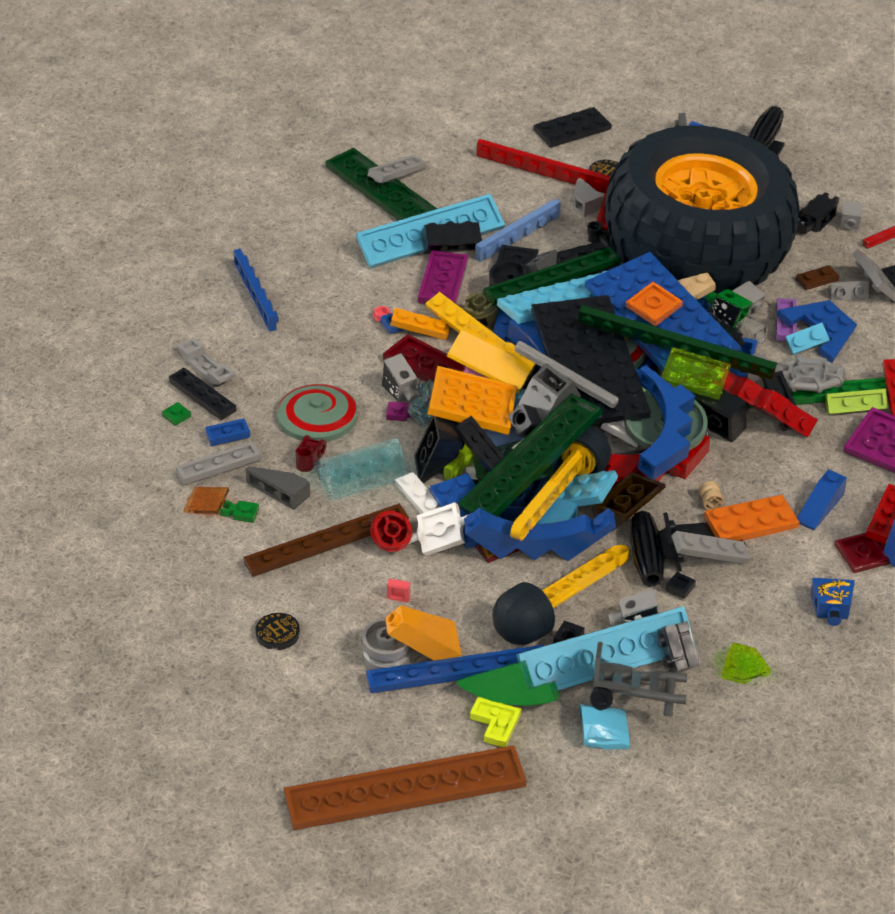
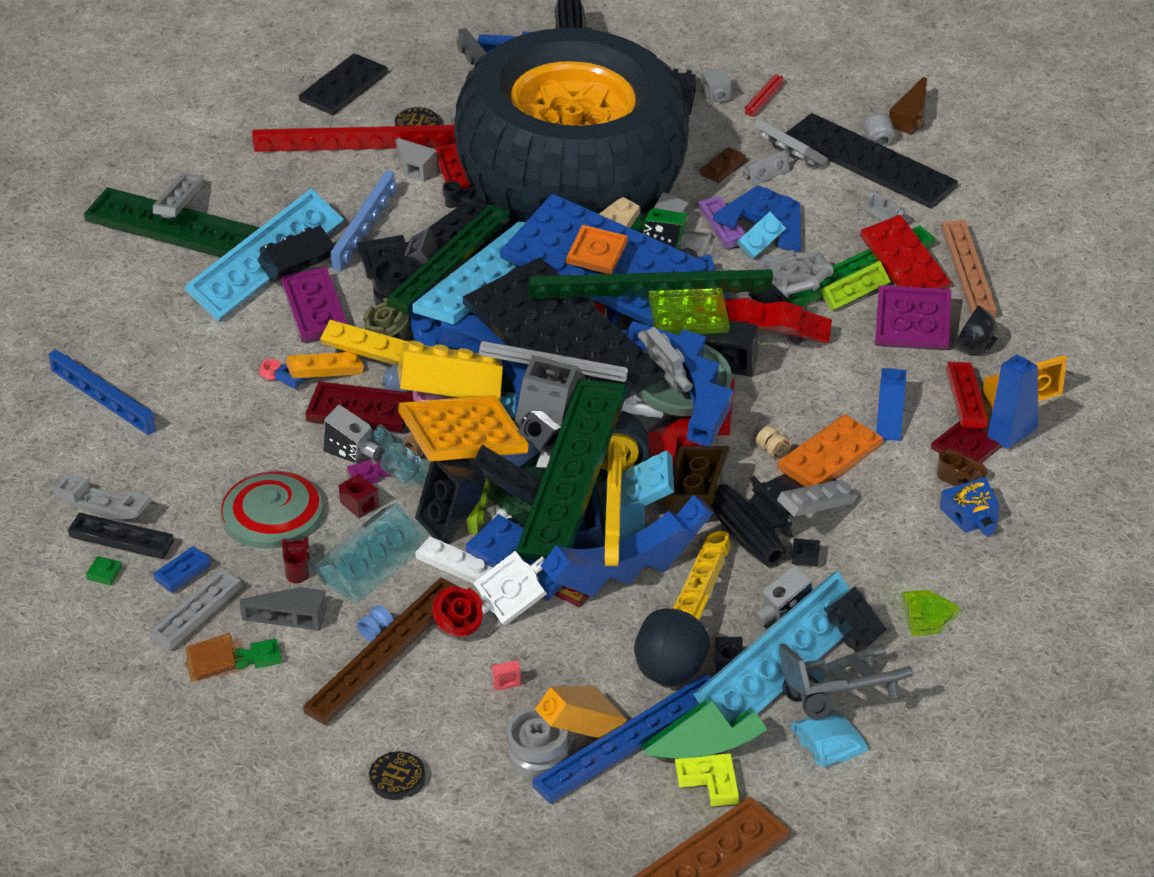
camera: 25 degrees left, 0 degrees up
none -> dark red brick [338,473,379,518]
none -> medium blue wheel [356,605,394,642]
none -> light grey plate [638,326,693,394]
none -> reddish brown piece [936,449,988,486]

